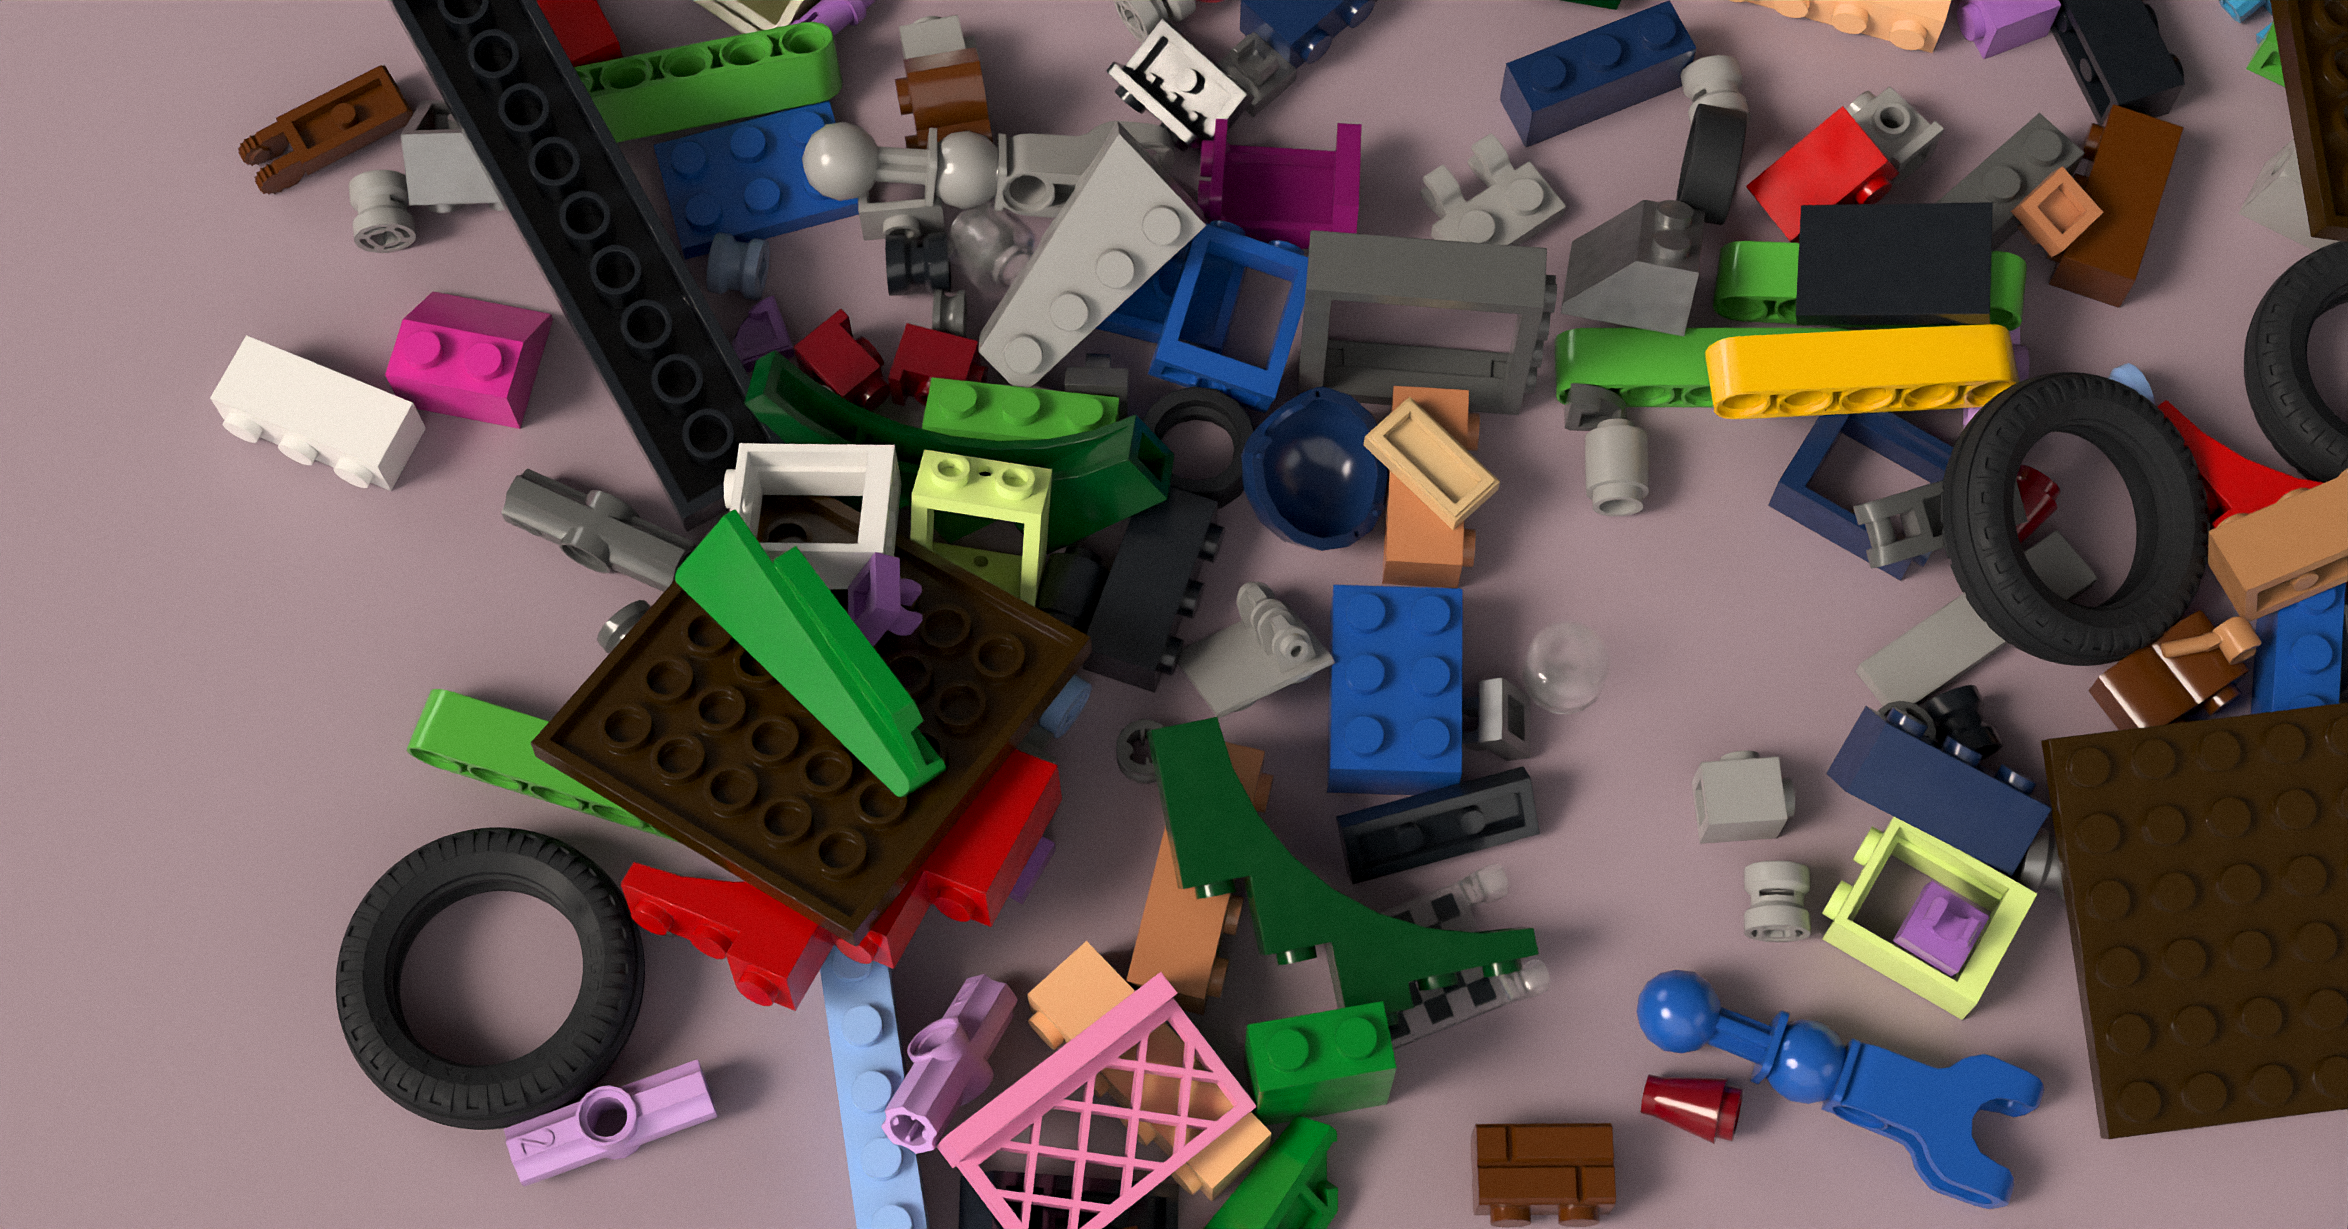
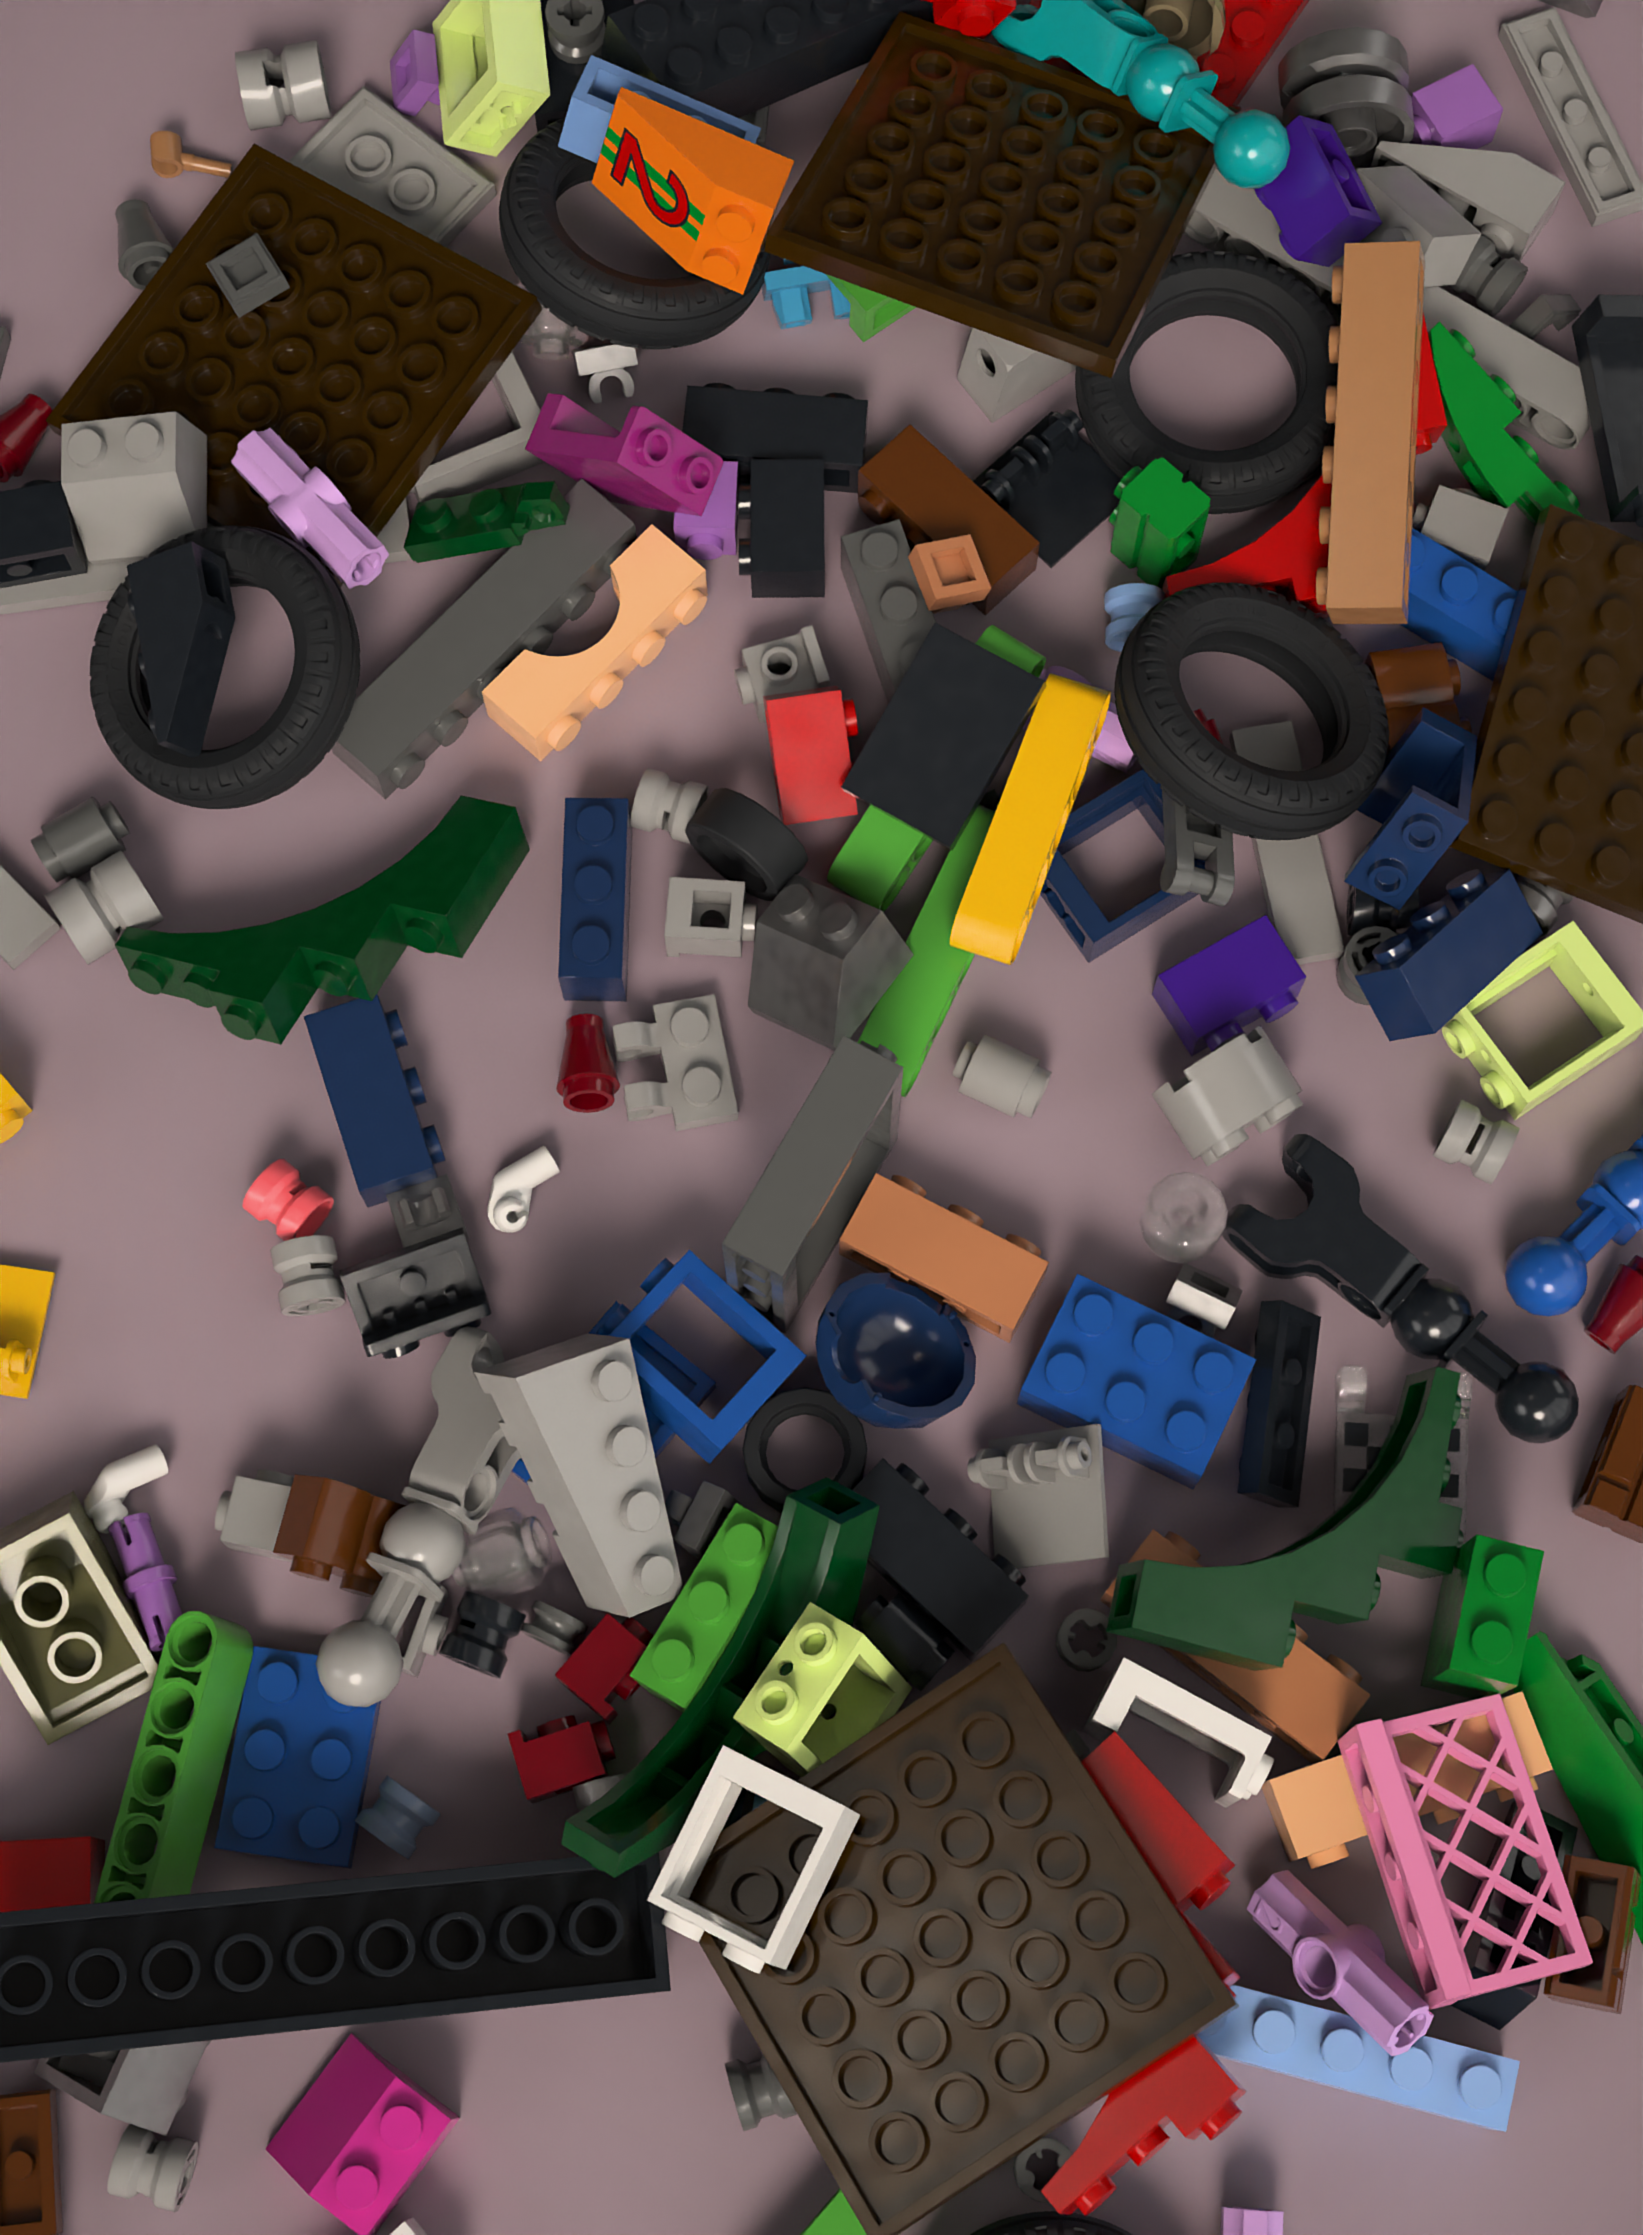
camera: 65 degrees left, 5 degrees up
dark grey piece [501,468,696,592] -> none
green wedge [675,509,946,797] -> none
medium lavender tile [732,295,795,373] -> none
medium lavender tile [848,552,922,646] -> none
magenta panel [1197,118,1362,249] -> none
tan tile [1364,397,1500,530] -> none
dark grey tile [1564,383,1627,431] -> none
light grey brick [1691,751,1795,844] -> none
medium lavender tile [1893,881,1989,977] -> none
medium nougat hand [2161,616,2261,665] -> none
none -> white arm [487,1145,560,1233]
none -> dark red cone [556,1013,620,1113]
none -> light grey brick [664,877,757,957]
none -> black brick [739,459,825,598]
none -> black hinge [973,409,1121,568]
none -> white panel [1082,1658,1274,1808]
none -> green brick [1109,457,1211,588]
none -> dark purple brick [1152,915,1306,1057]
none -> light grey brick [1152,1025,1303,1167]
none -> black piece [1219,1134,1579,1443]
none -> dark blue panel [1344,707,1477,910]

